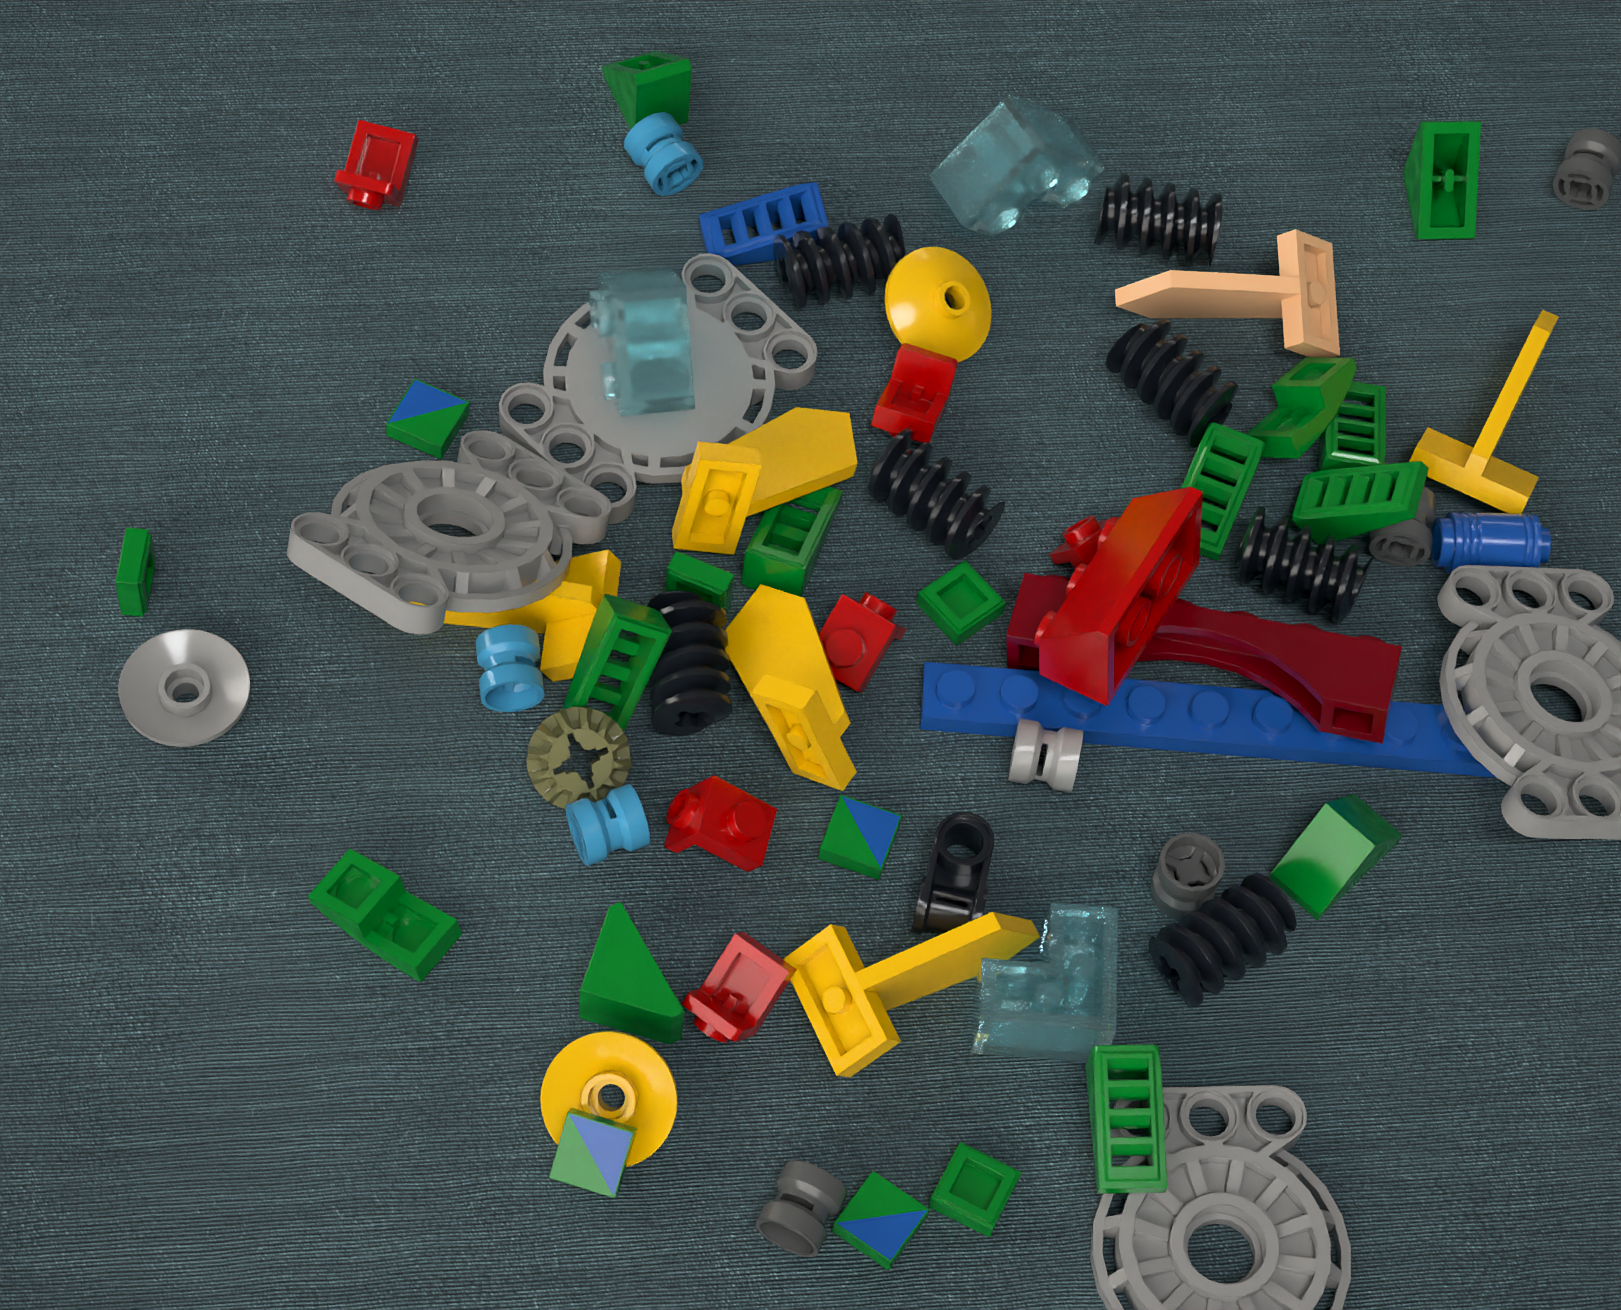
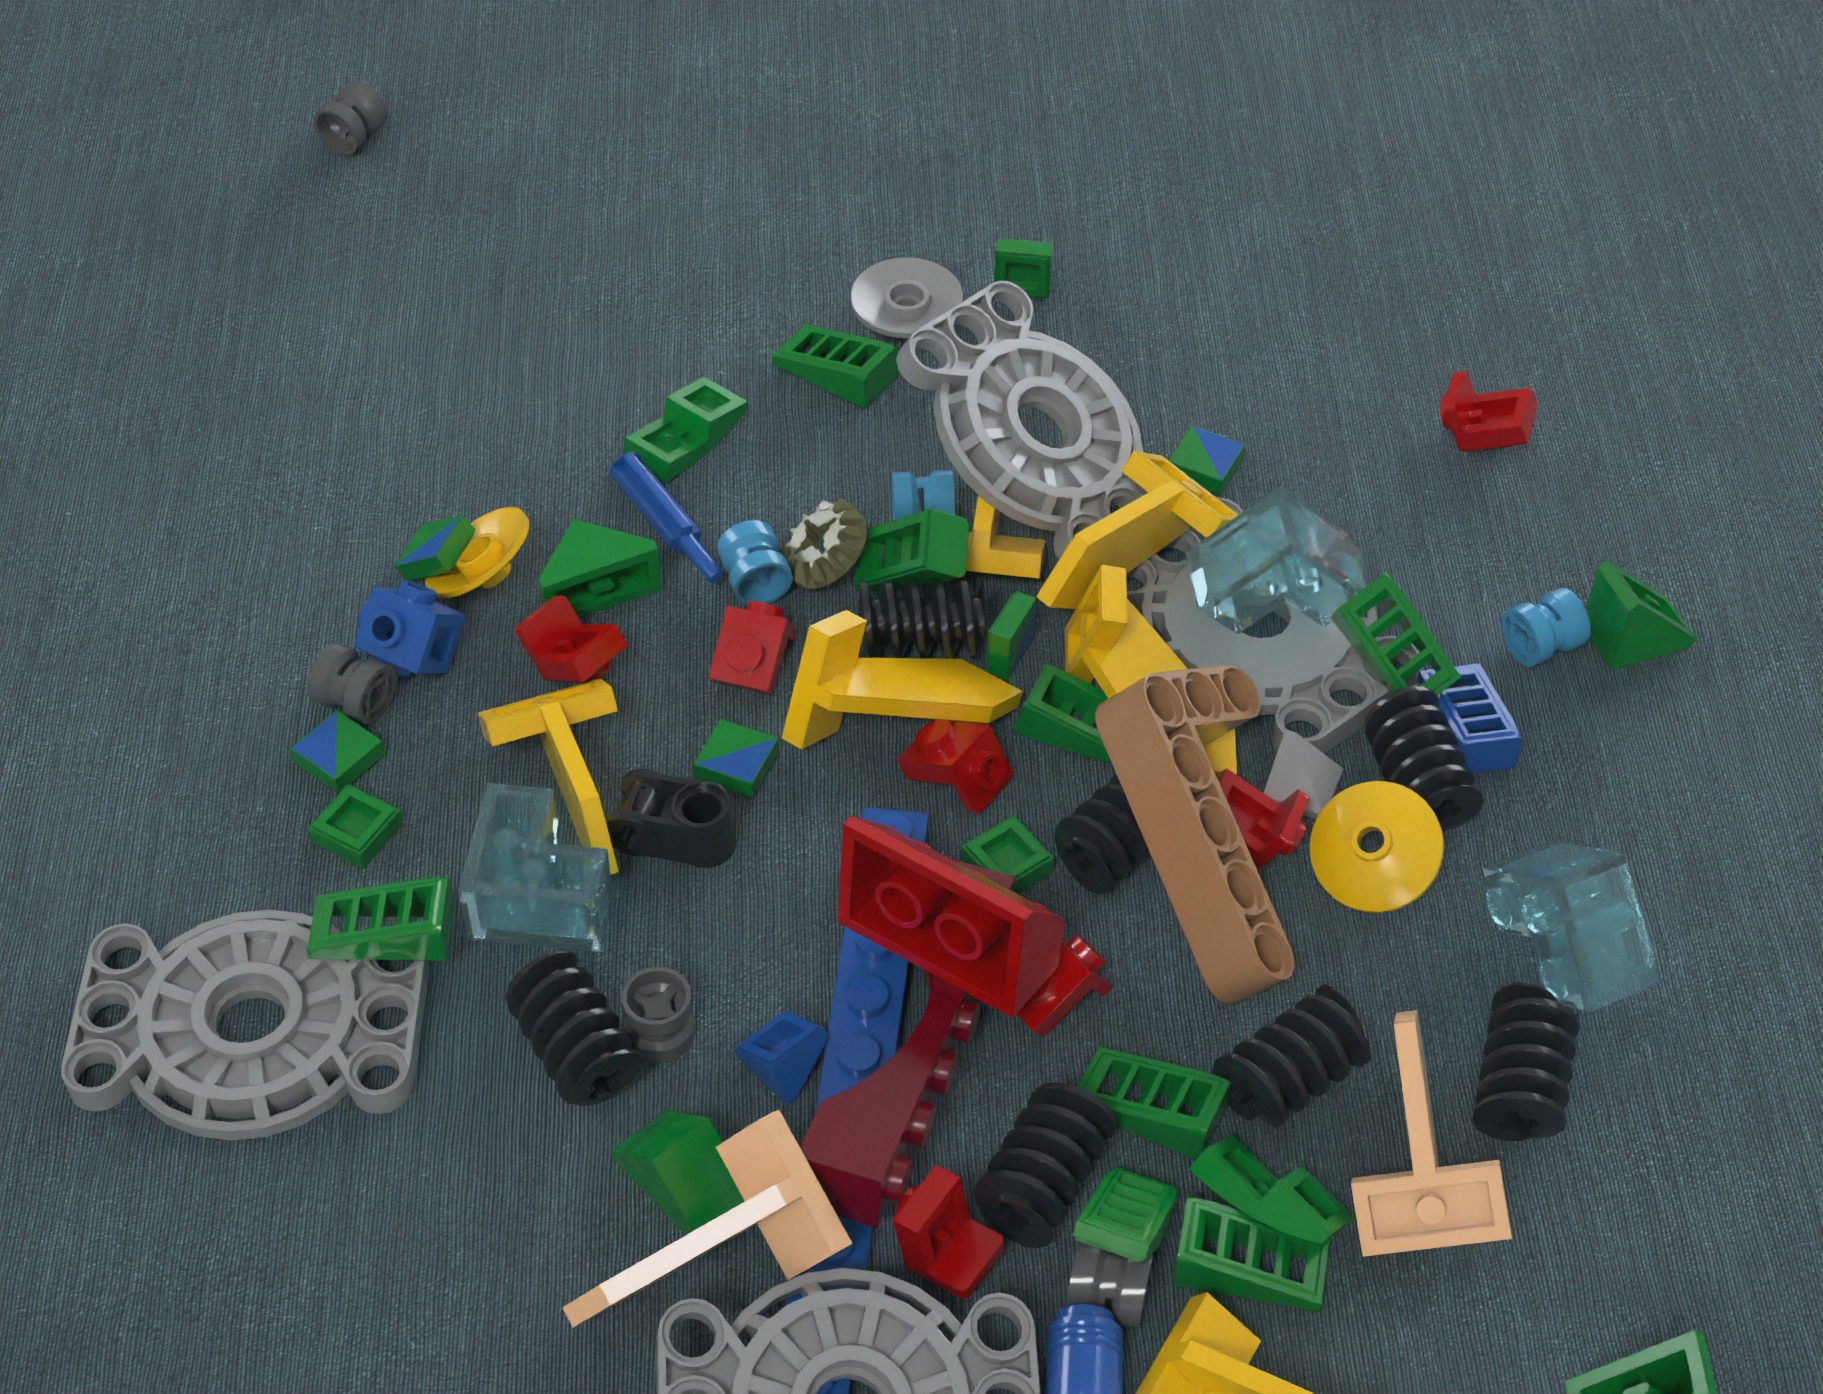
camera: 100 degrees right, 10 degrees down
light grey wheel [1007,718,1084,793] -> none
none -> blue brick [354,581,467,676]
none -> light nougat piece [562,1109,853,1328]
none -> blue axle [610,452,723,583]
none -> blue slope [734,1011,829,1104]
none -> green slope [772,324,898,409]
none -> red bracket [893,1165,1005,1299]
none -> yellow piece [1036,451,1250,609]
none -> medium nougat beam [1095,665,1294,1005]
none -> light grey slope [1263,729,1344,819]
none -> green slope [1330,572,1461,696]

